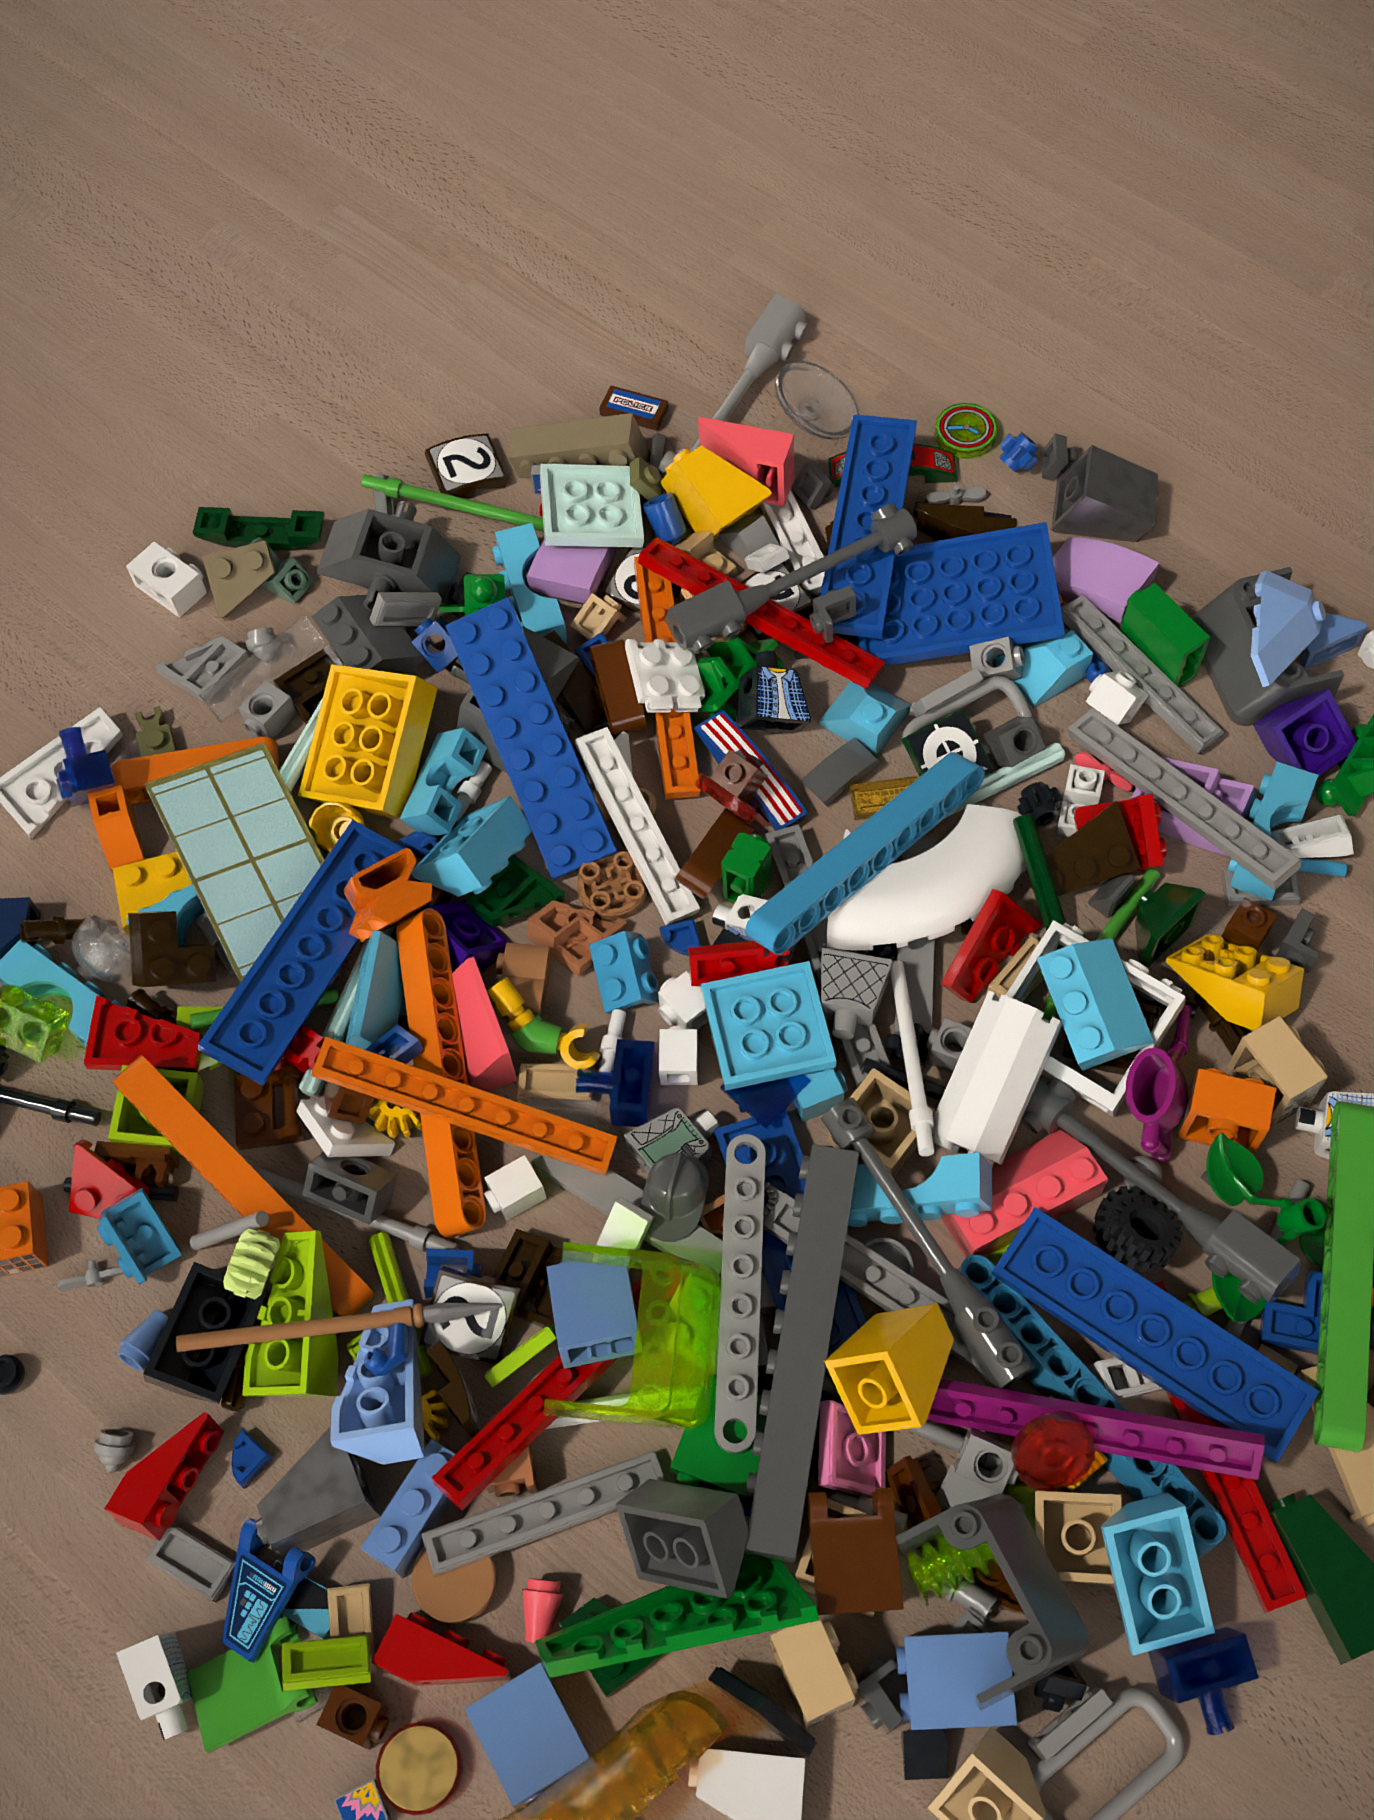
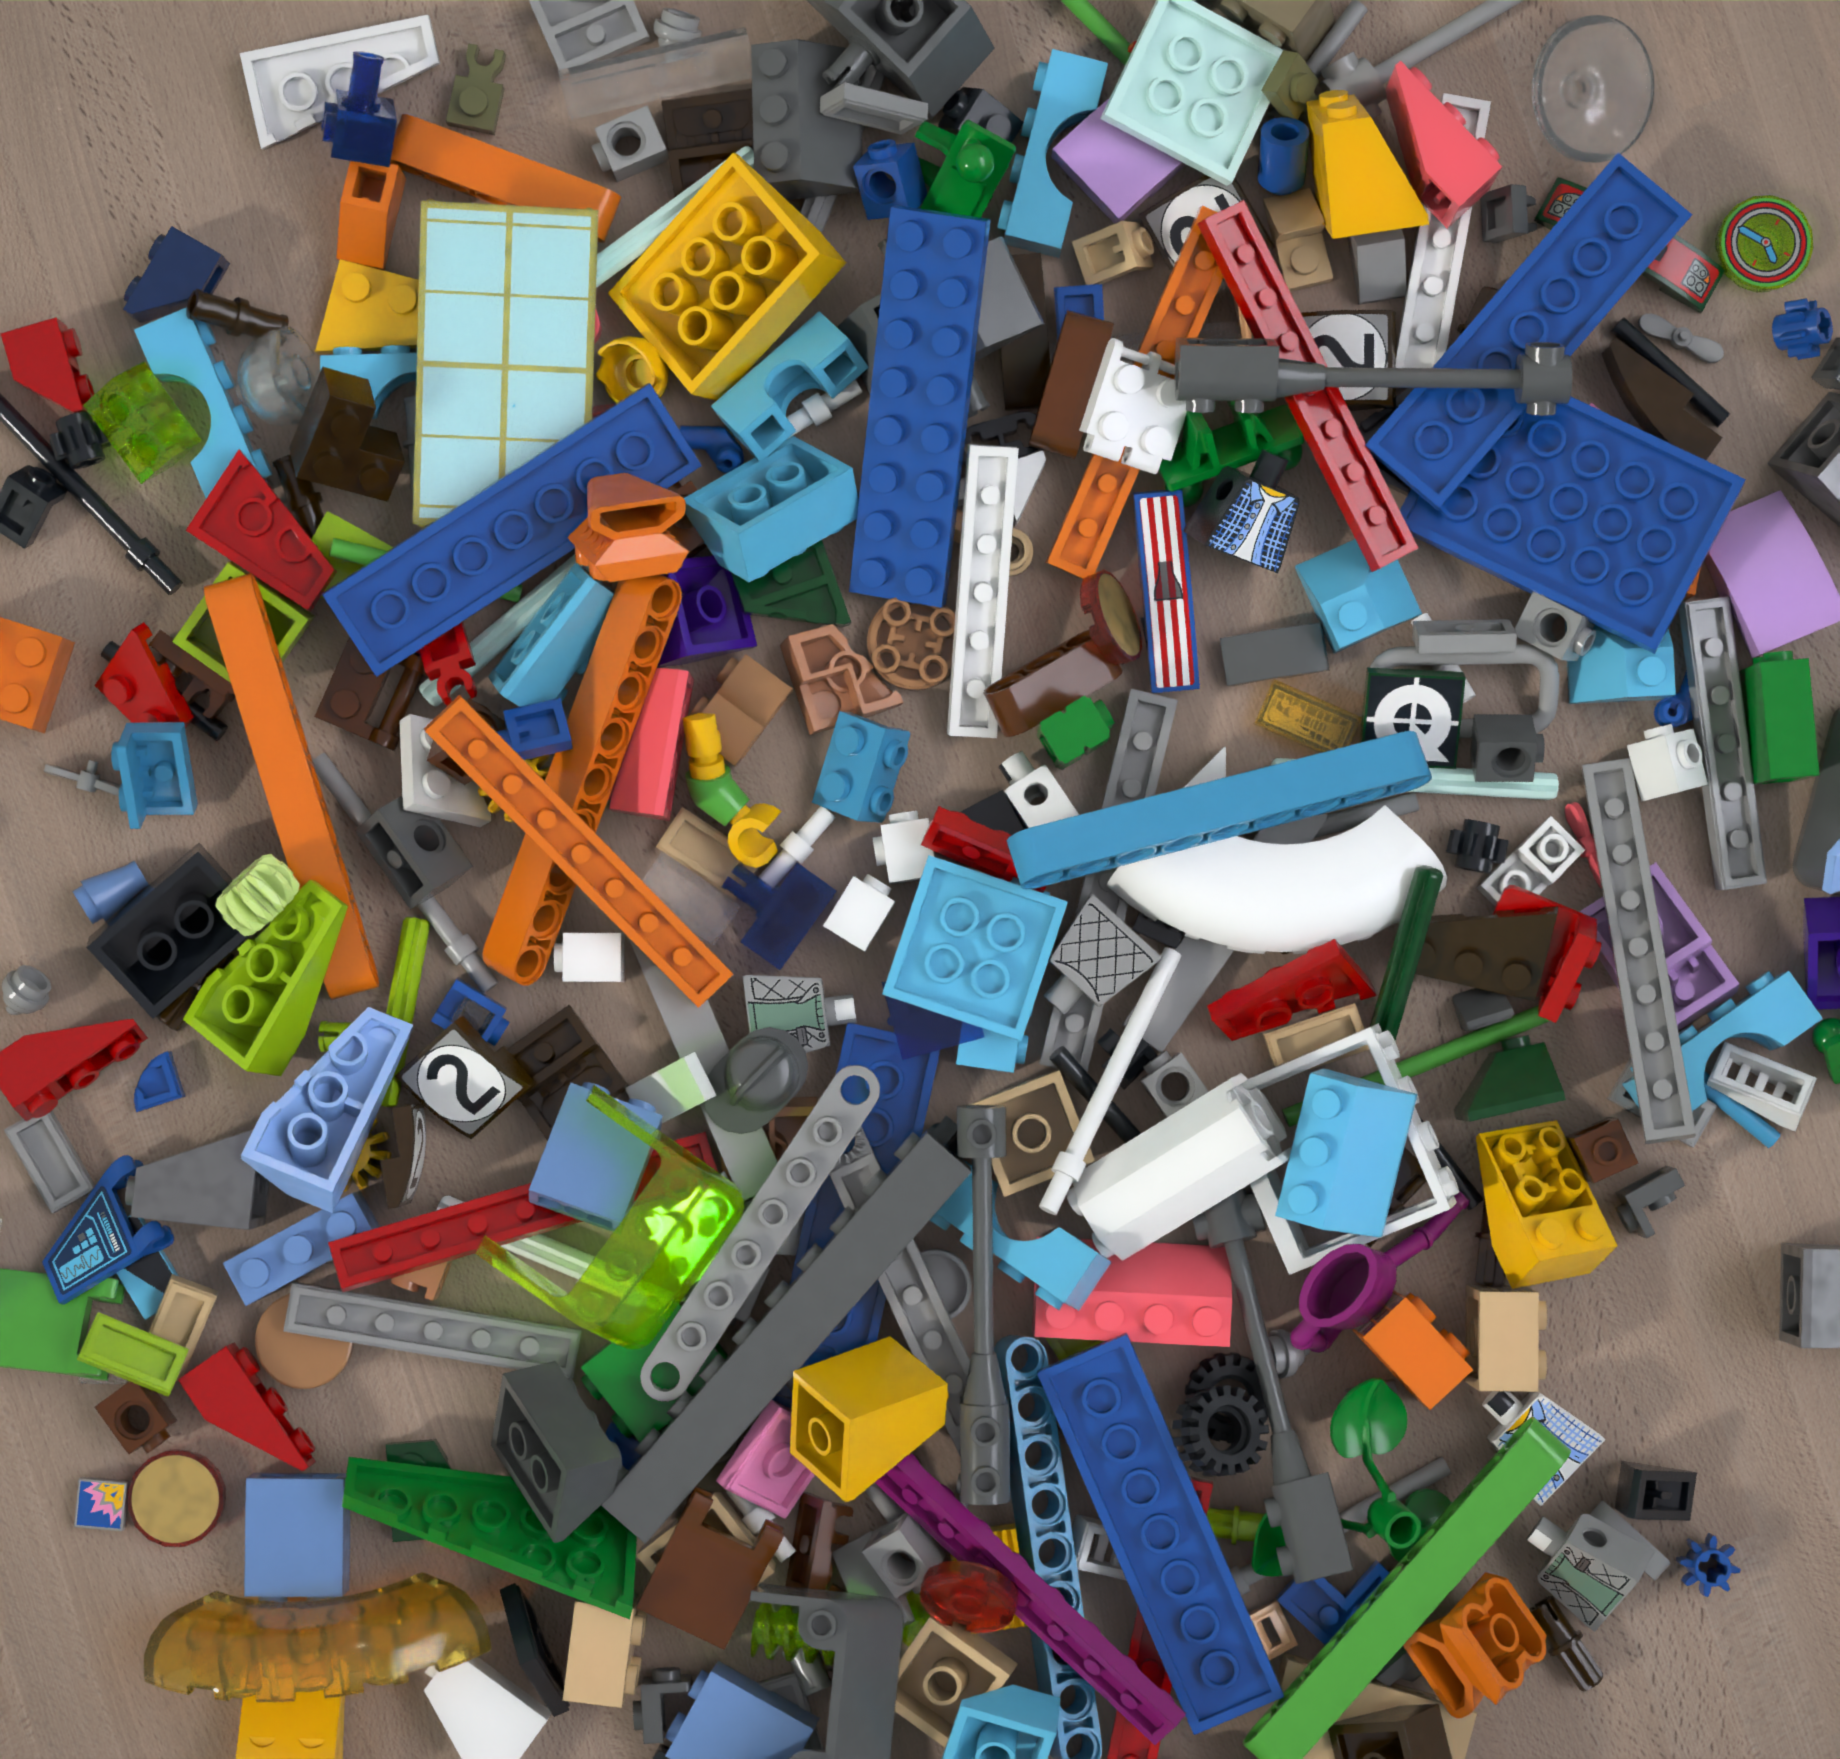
camera: 25 degrees right, 25 degrees up
medium nougat piece [176,1303,503,1352] -> none
light grey bar [190,1211,269,1250] -> none
blue arm [364,1323,410,1376] -> none
lime tile [484,1323,557,1388] -> none
coral cone [522,1578,564,1643] -> none
blue tile [659,919,702,956] -> none
reddish brown brick [710,749,768,804] -> none
white tile [744,543,790,573] -> none
dark grey bracket [810,585,856,643] -> none

